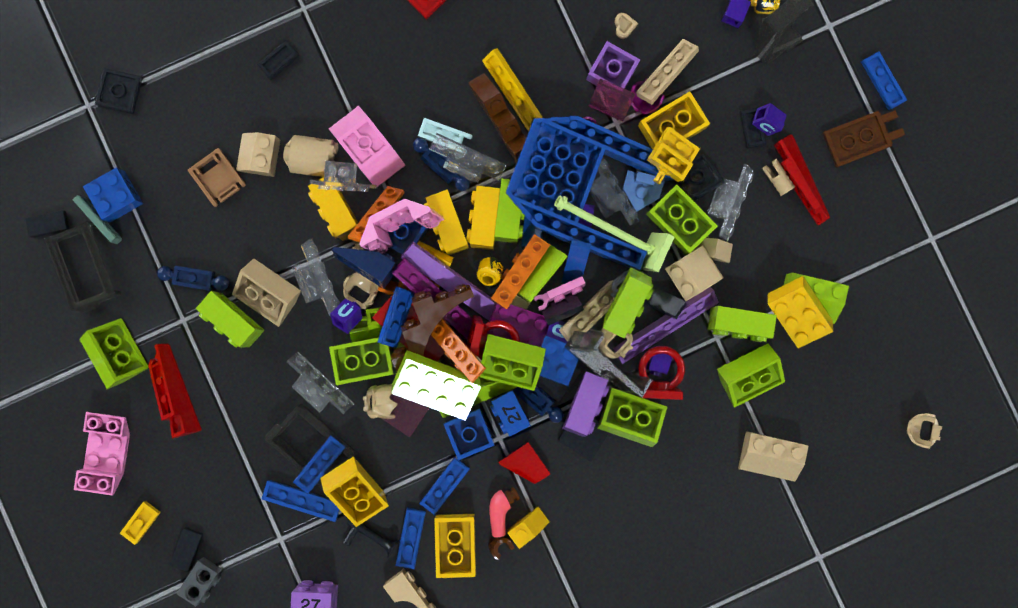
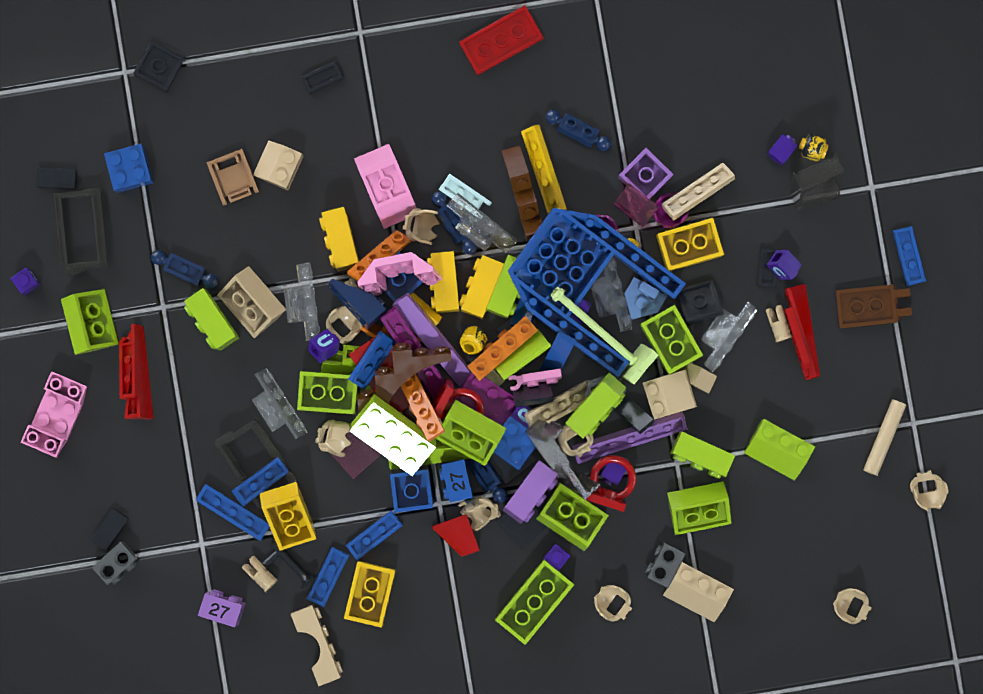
camera: 15 degrees right, 0 degrees up
sand green tile [72,195,122,244] -> none
yellow plate [120,501,161,545] -> none
tan cylinder [283,135,338,177] -> none
clear bracket [310,161,377,192] -> none
coral piece [488,487,520,560] -> none
yellow slope [508,506,550,549] -> none
tan tile [615,13,638,39] -> none
yellow plate [647,127,700,184] -> none
yellow brick [768,276,834,348] -> none
none -> dark purple brick [10,267,41,296]
none -> tan hinge [242,556,278,592]
none -> tan helmet [403,208,440,245]
none -> tan helmet [458,496,501,531]
none -> lime brick [495,560,574,645]
none -> dark purple brick [543,543,570,571]
none -> dark blue plate [545,109,611,151]
none -> tan helmet [594,585,633,621]
none -> dark grey brick [645,542,685,588]
none -> tan piece [863,399,906,476]
none -> tan helmet [910,470,948,511]

